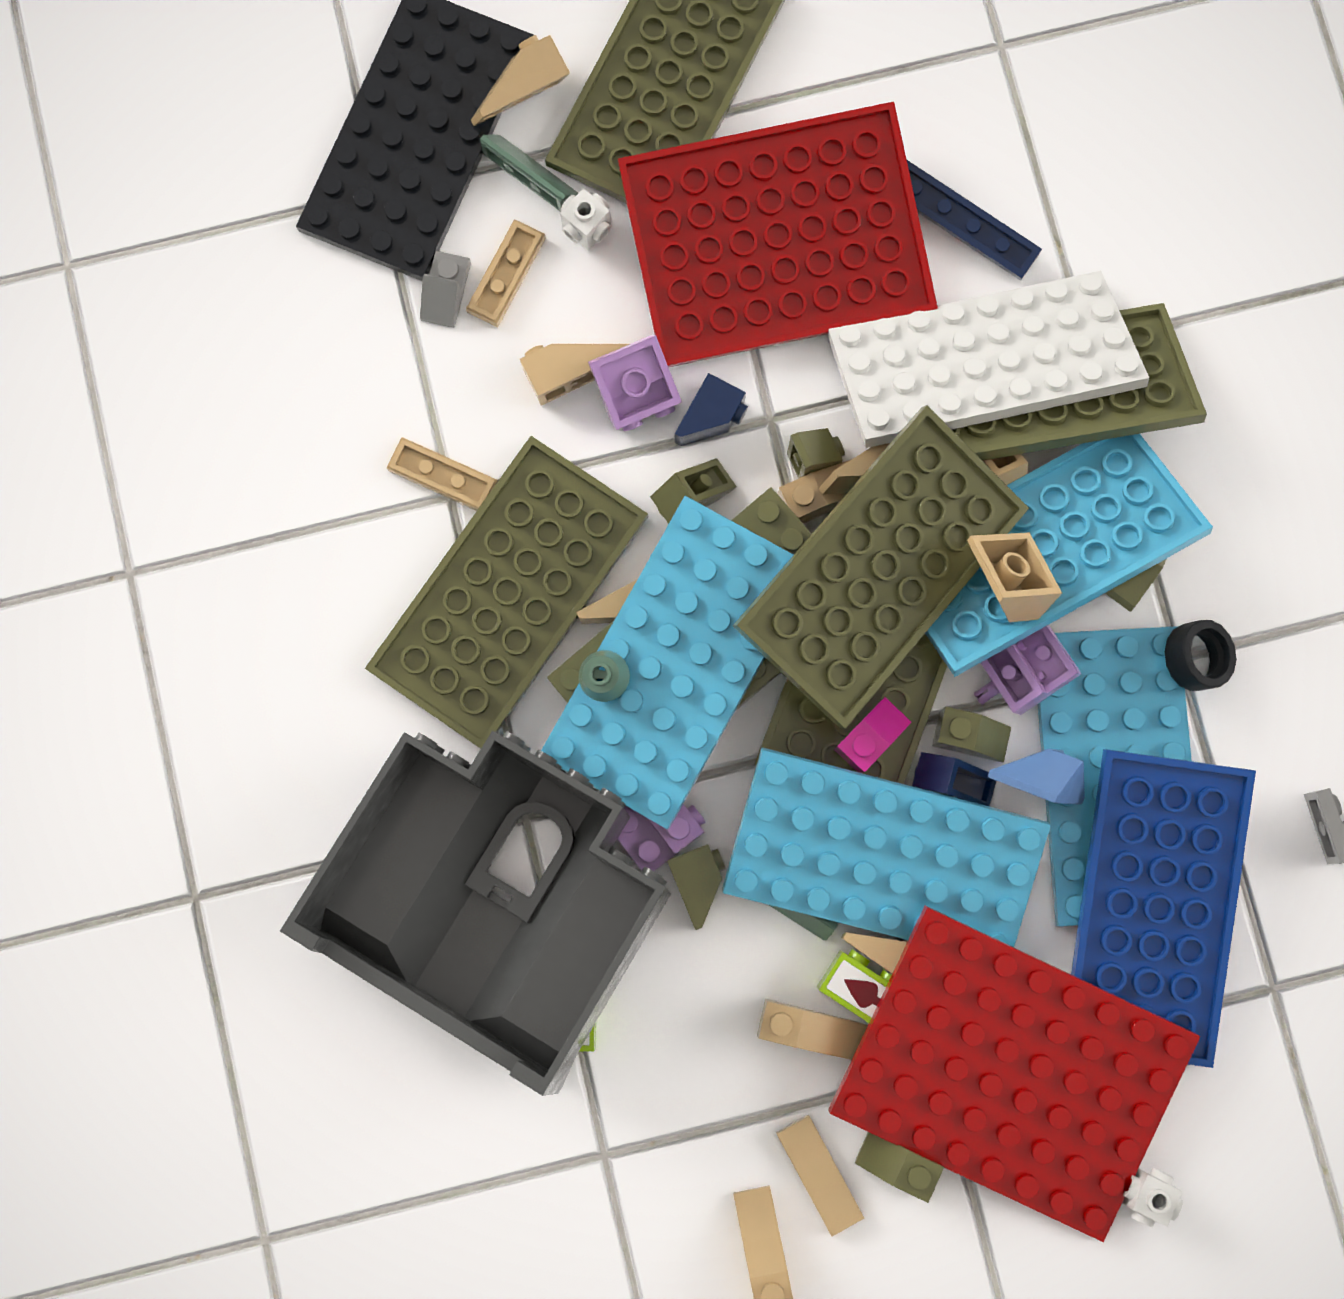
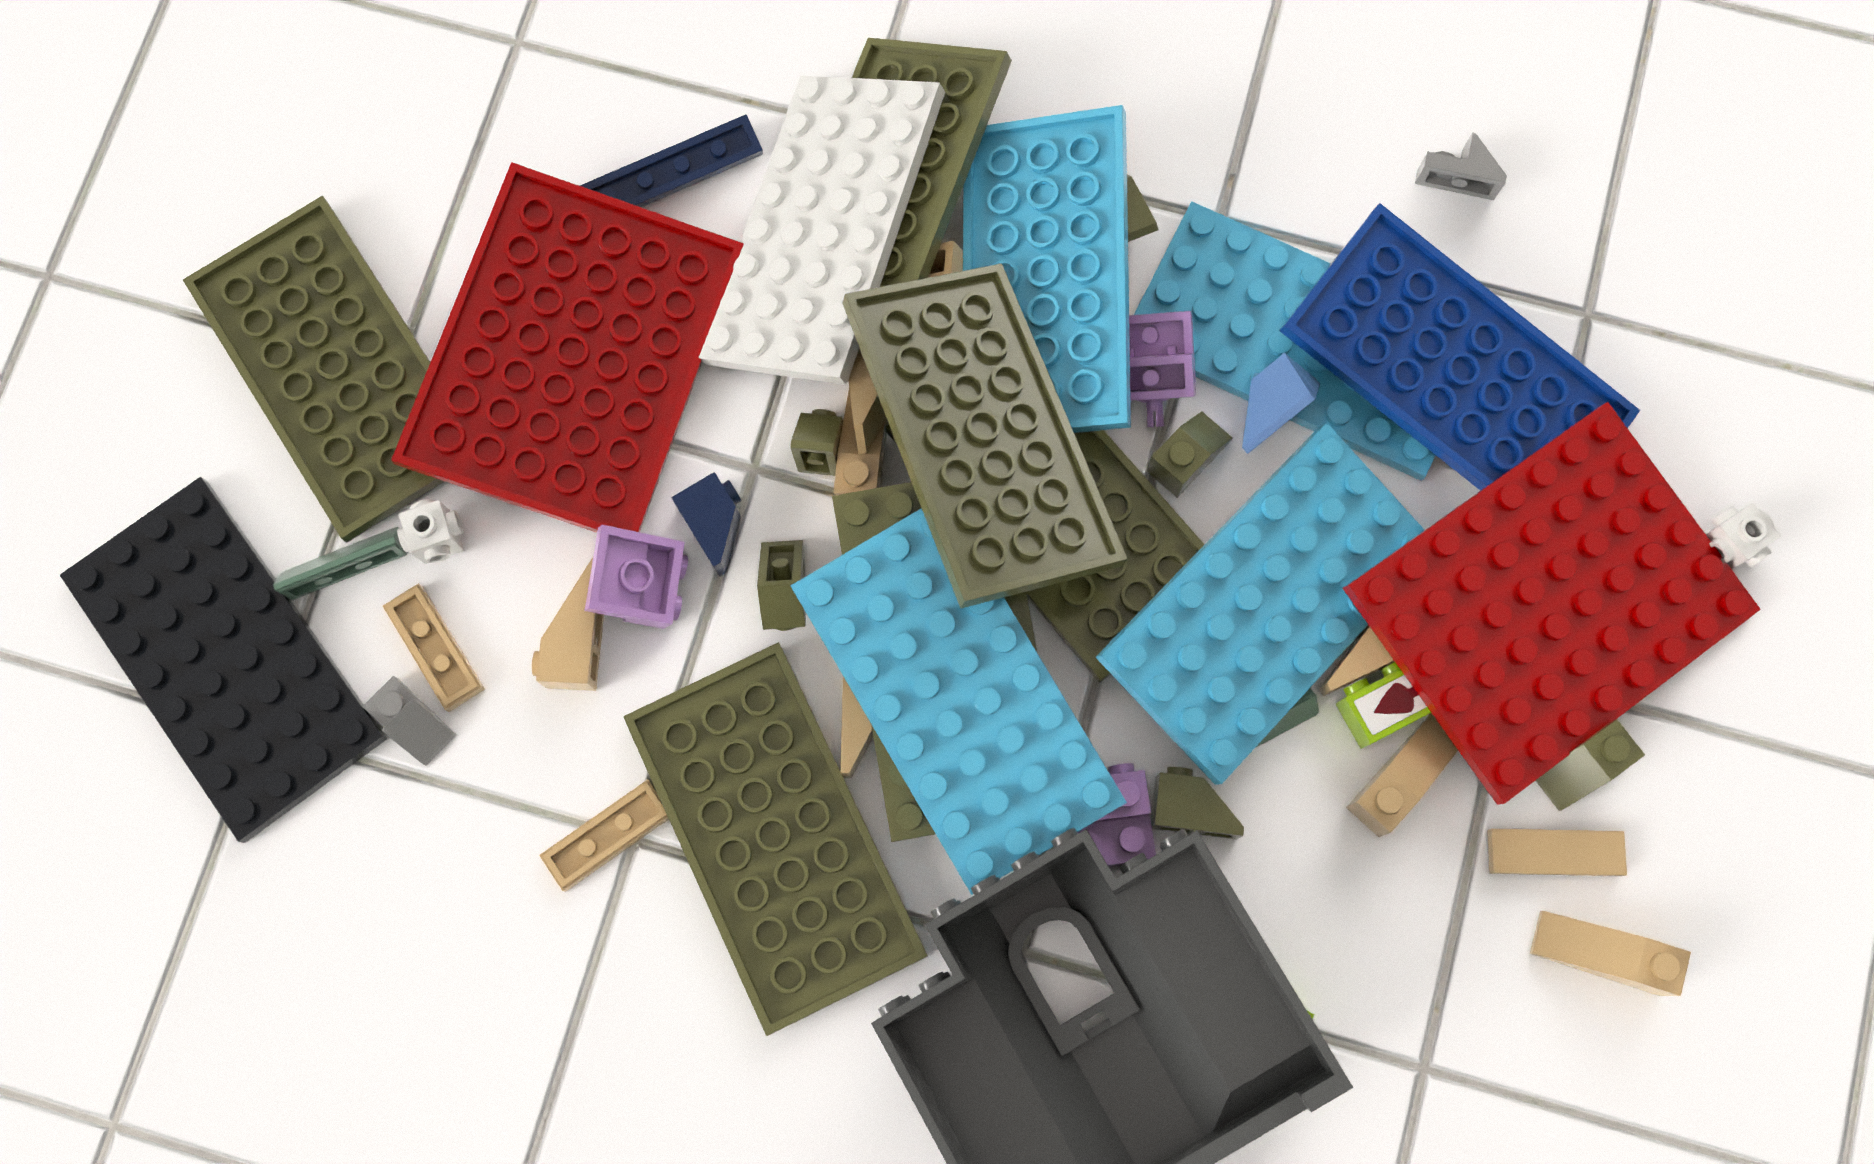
camera: 60 degrees left, 5 degrees down
tan slope [471,35,570,126] -> none
sand green cone [579,650,630,702] -> none
dark pink slope [834,697,911,774] -> none
dark blue slope [912,752,997,807] -> none
tan slope [967,532,1062,622] -> none
black tyre [1164,620,1237,691] -> none

